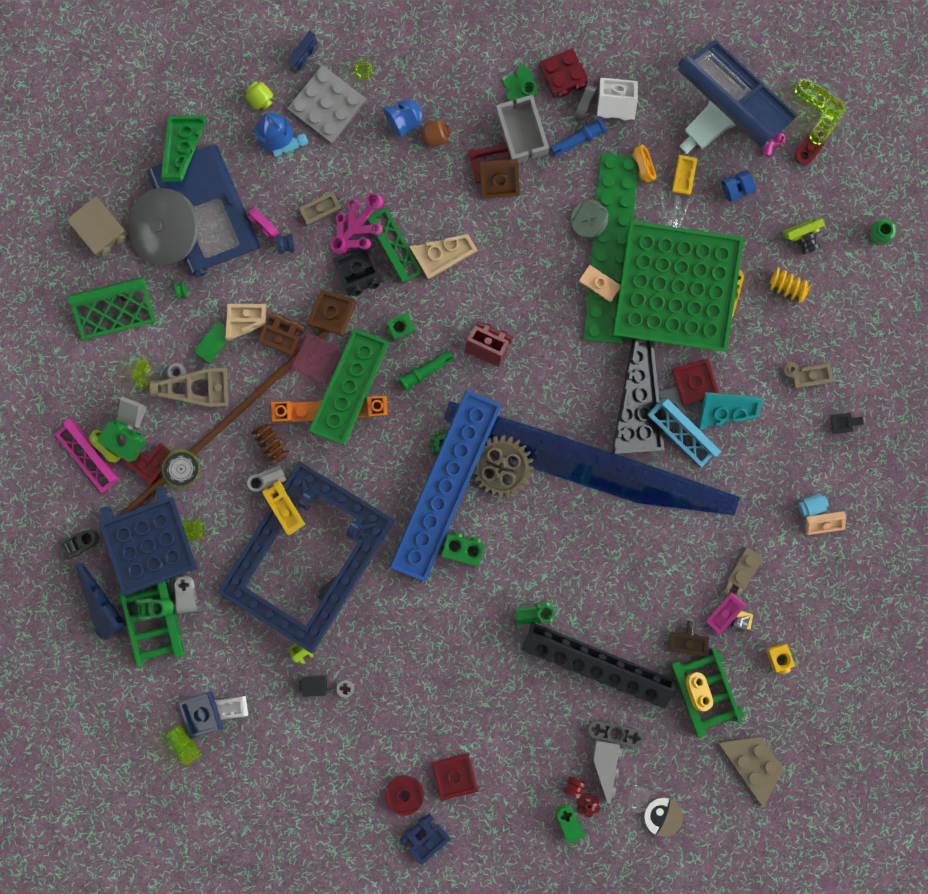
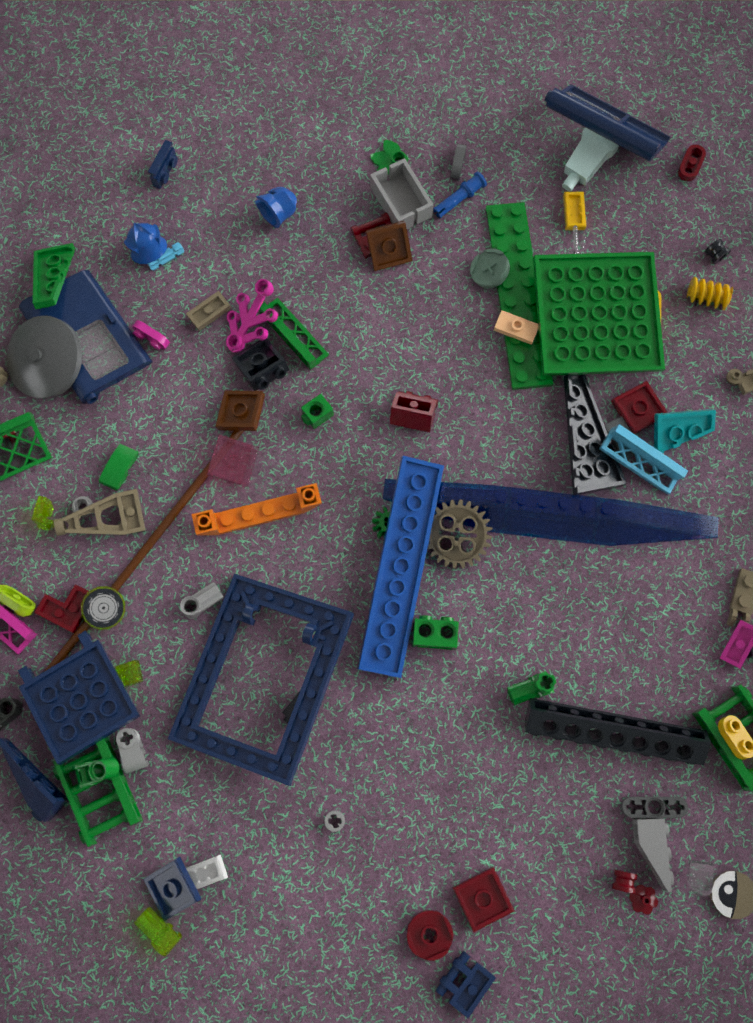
camera: 15 degrees left, 10 degrees down
green brick [97,420,147,462] -> none
light grey slope [117,397,147,430] -> none
green bush [174,281,188,300] -> none
tan wing [226,304,266,341] -> none
lime head [245,81,273,110] -> none
reddish brown piece [251,424,290,466] -> none
reddish brown plate [258,312,306,356] -> none
yellow plate [262,480,305,535] -> none
dark blue wheel [277,233,295,254] -> none
light grey plate [287,65,367,144] -> none
lime tile [288,643,313,664] -> none
black brick [299,675,327,697] -> none
green plate [309,328,390,446] -> none
clear neon green bush [355,61,372,79] -> none
green pin [398,350,454,392] -> none
tan wing [409,234,478,280] -> none
dark orange head [421,120,450,147] -> none
dark red plate [538,48,589,98] -> none
green piece [556,804,585,844] -> none
white slope [597,78,638,120] -> none
light orange plate [633,144,656,183] -> none
dark brown plate [668,621,709,656] -> none
blue wheel [721,170,756,202] -> none
dark pink arm [762,133,786,157] -> none
lime plate [782,217,825,241] -> none
clear neon green beam [795,78,846,145] -> none

